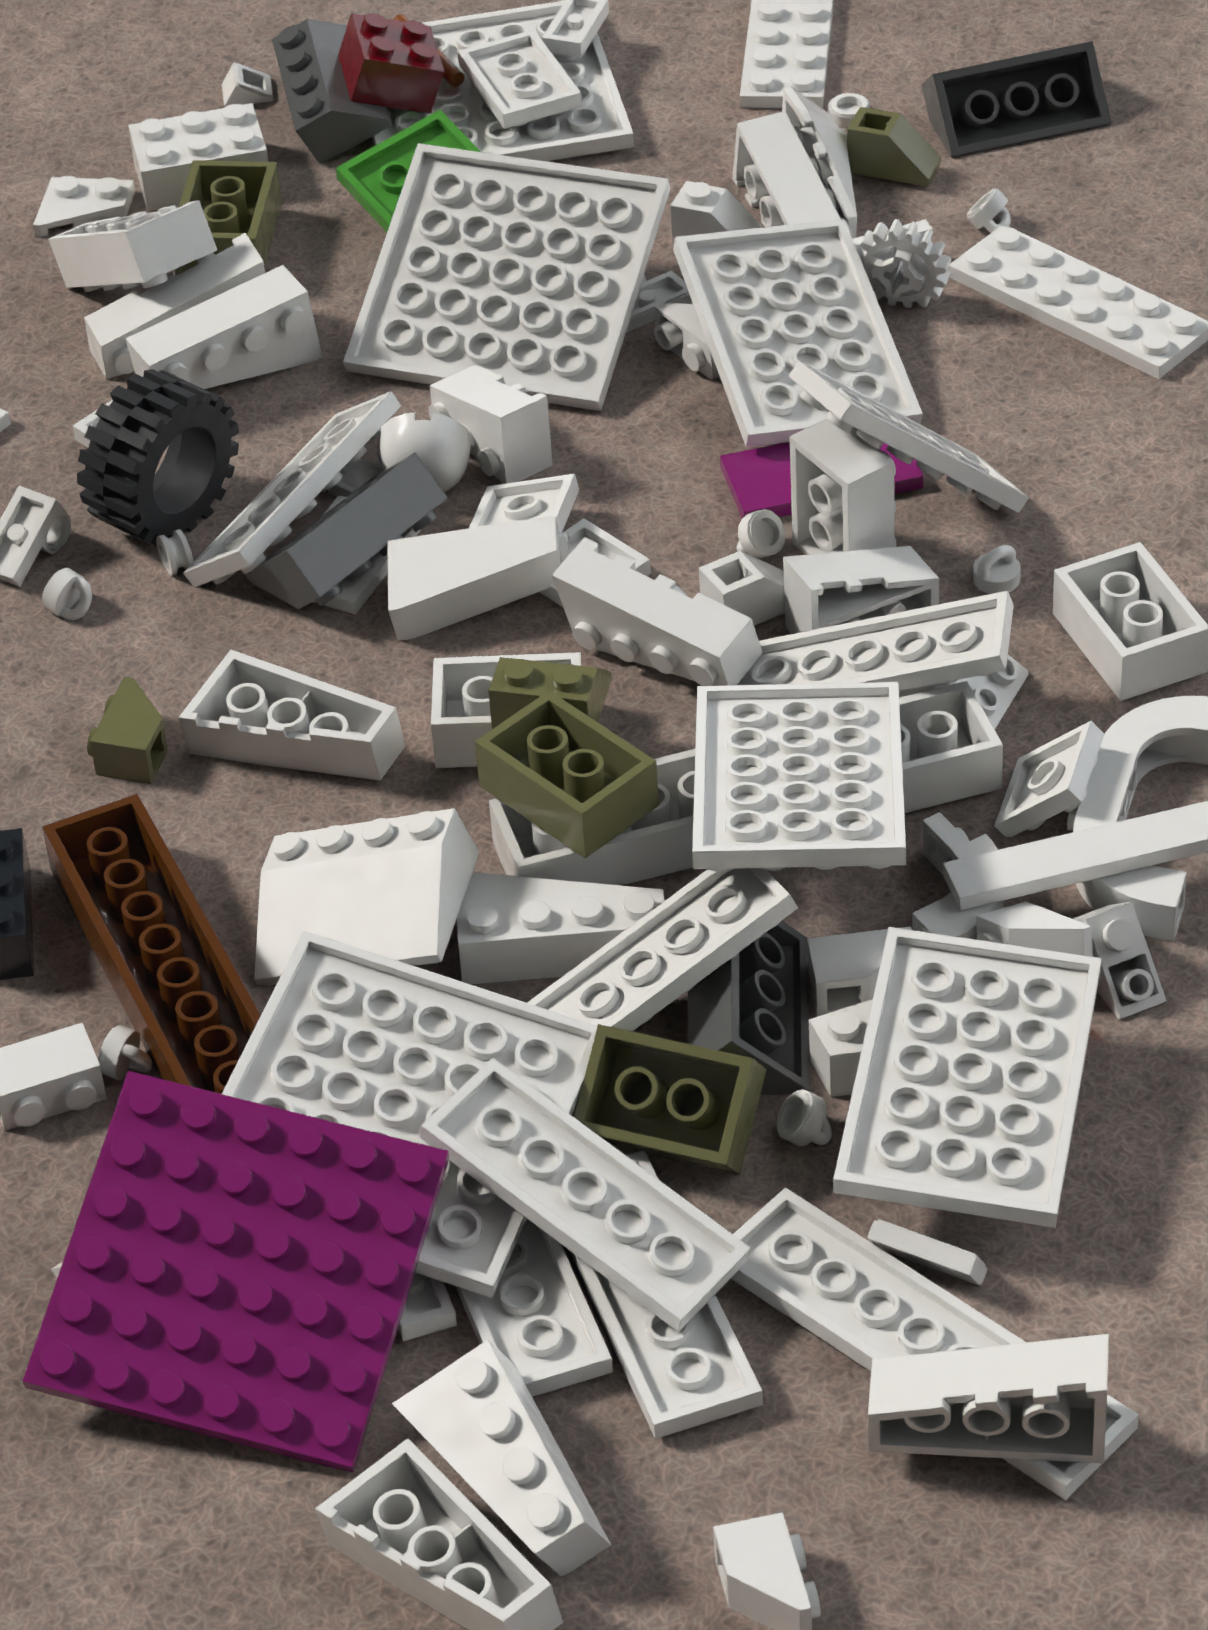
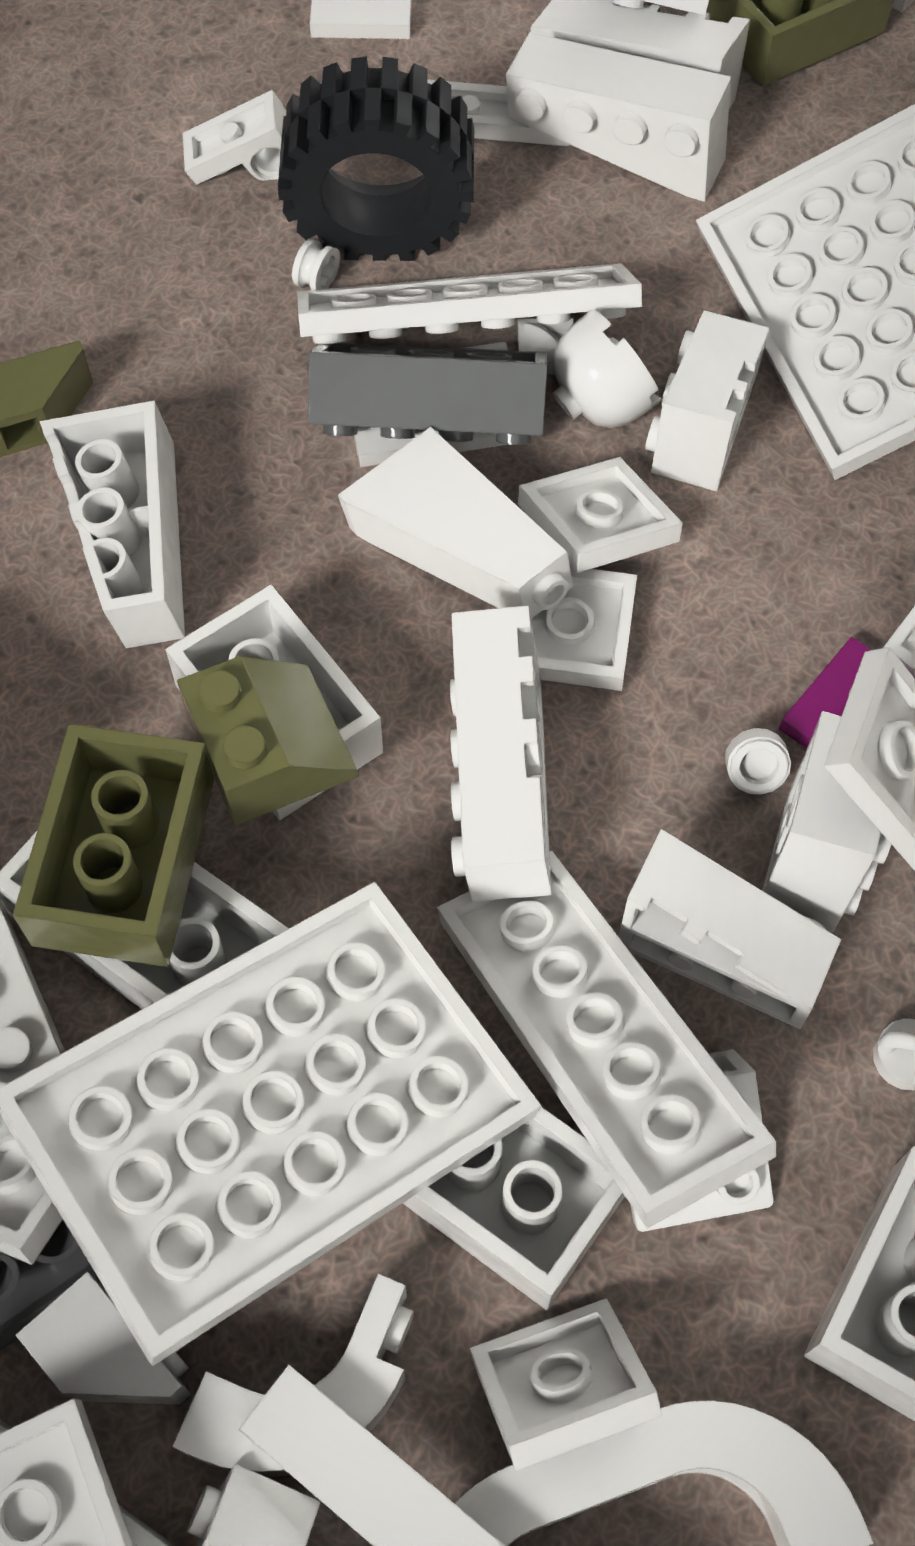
camera: 50 degrees right, 20 degrees up
white tile [42,568,92,621] -> none
white slope [699,551,785,626] -> none

